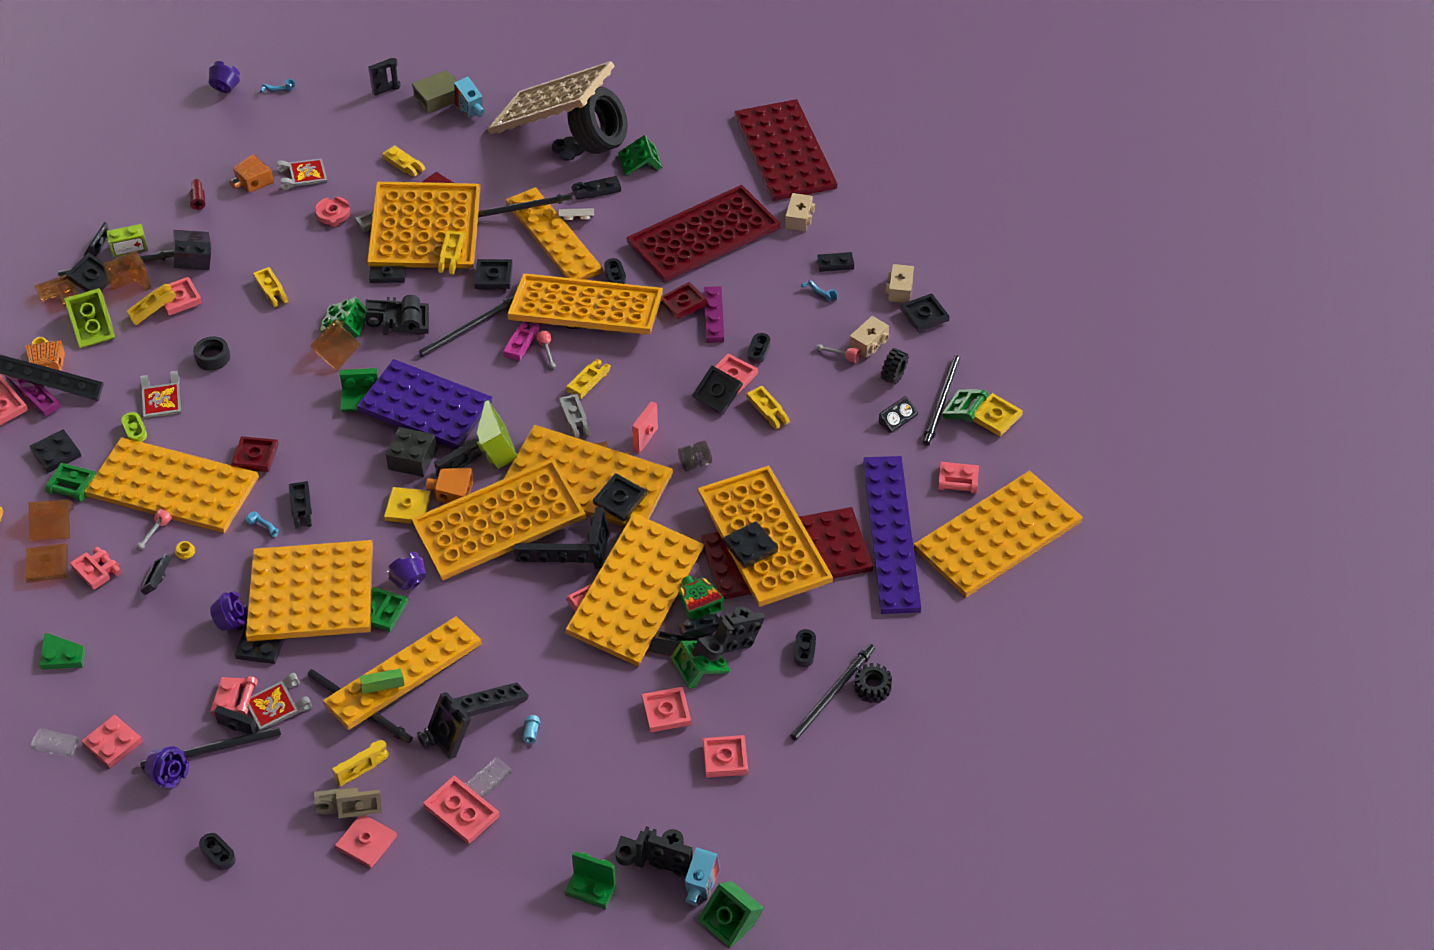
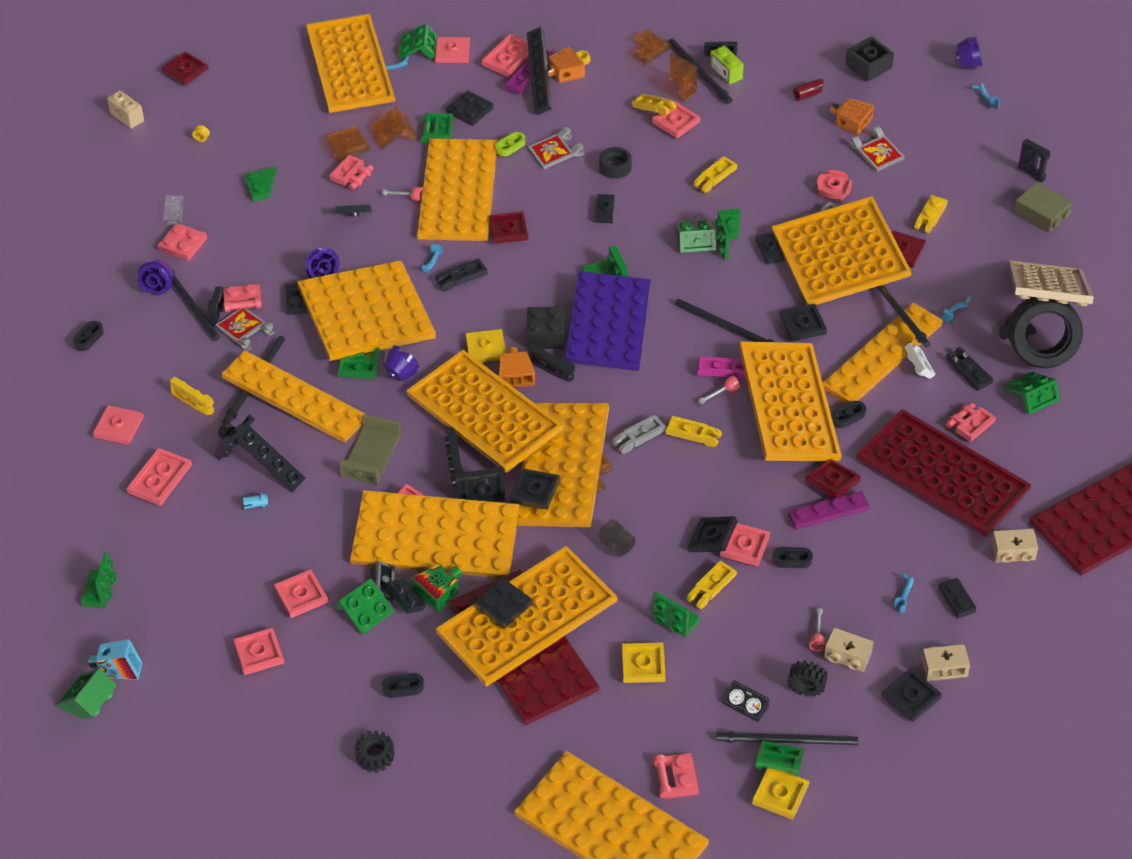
camera: 75 degrees right, 0 degrees up
lime slope [64,288,116,349] -> none
black plate [65,253,117,292] -> none
black slope [173,230,211,270] -> none
yellow plate [175,541,195,560] -> none
clear orange bracket [310,319,361,371] -> none
dark tan plate [314,787,382,818] -> none
bright green slope [359,668,404,694] -> none
black plate [365,295,429,335] -> none
yellow hinge [438,231,465,275] -> none
medium azure torso [454,77,485,117] -> none
clear plate [466,757,512,798] -> none
lime slope [477,400,518,469] -> none
black plate [615,826,693,876] -> none
coral plate [632,401,658,454] -> none
black plate [692,607,765,661] -> none
black bar [790,644,875,741] -> none
dark purple plate [863,456,921,614] -> none
none -> olive panel [339,414,401,485]
none -> black plate [595,194,615,223]
none -> yellow plate [622,643,666,683]
none -> green bracket [652,592,700,637]
none -> green bracket [715,208,740,260]
none -> pearl dark grey brick [845,36,894,82]
none -> dark azure piece [940,295,972,323]
none -> coral plate [945,402,996,442]

